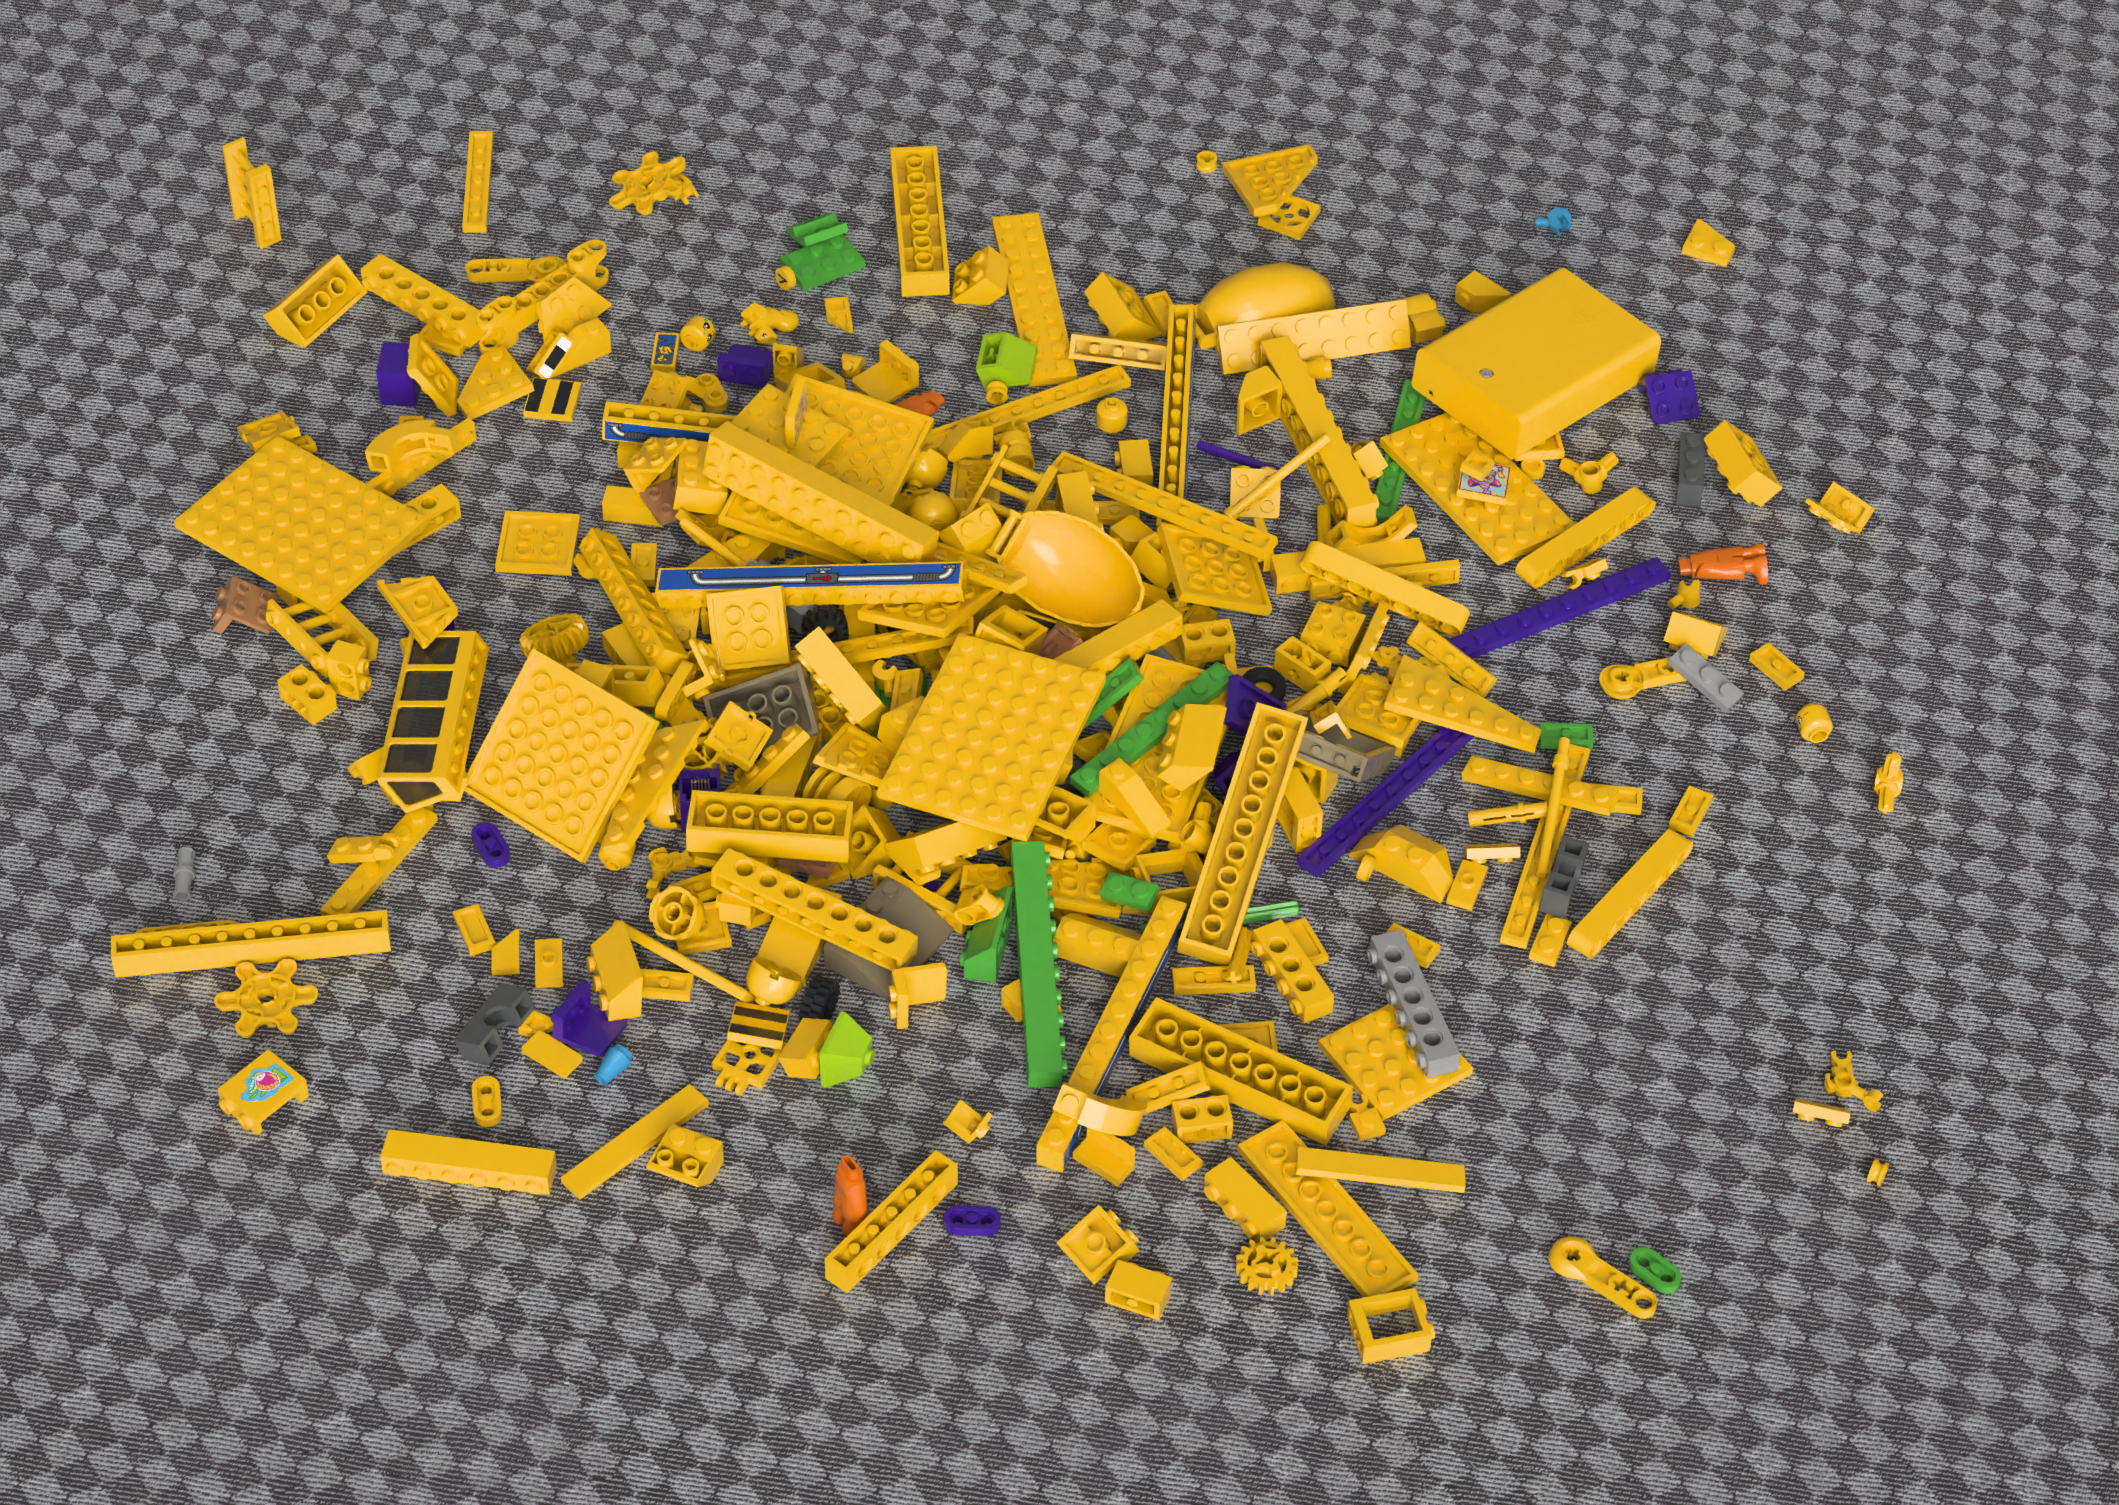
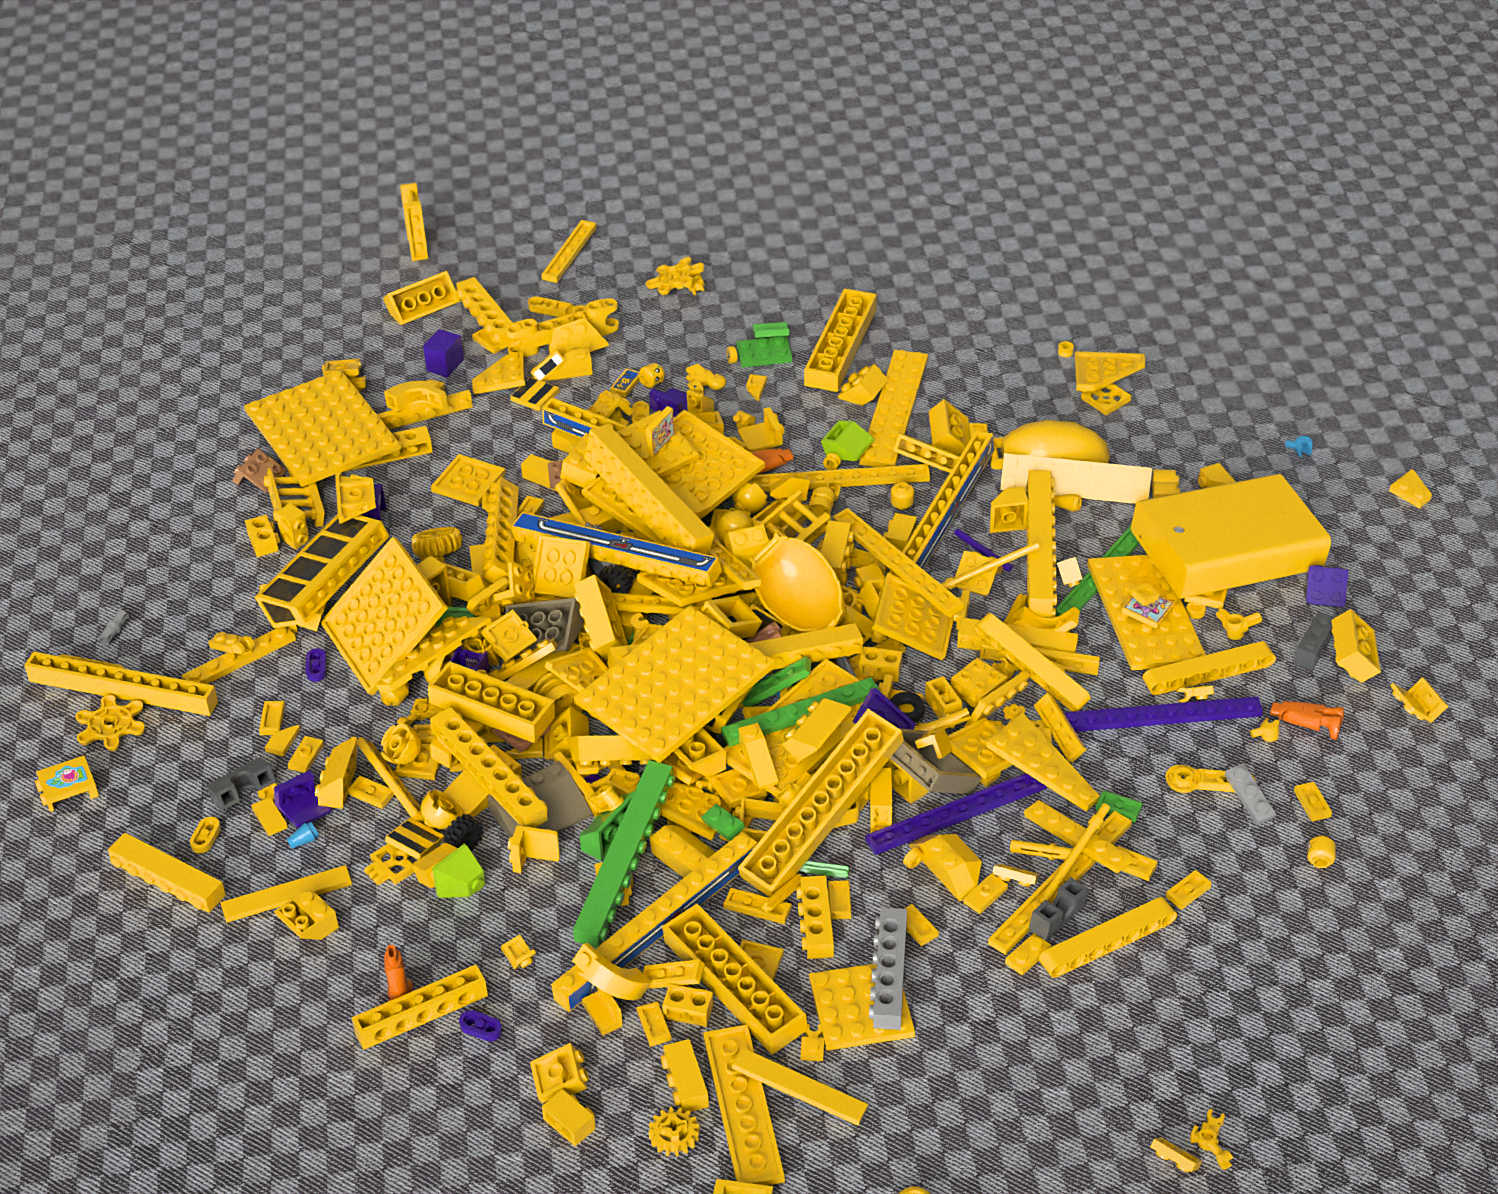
camera: 25 degrees right, 5 degrees down
yellow plate [407,333,459,417] -> none
yellow bracket [623,437,688,493] -> none
yellow slope [1663,611,1728,660] -> none
yellow axle [1873,751,1904,814] -> none

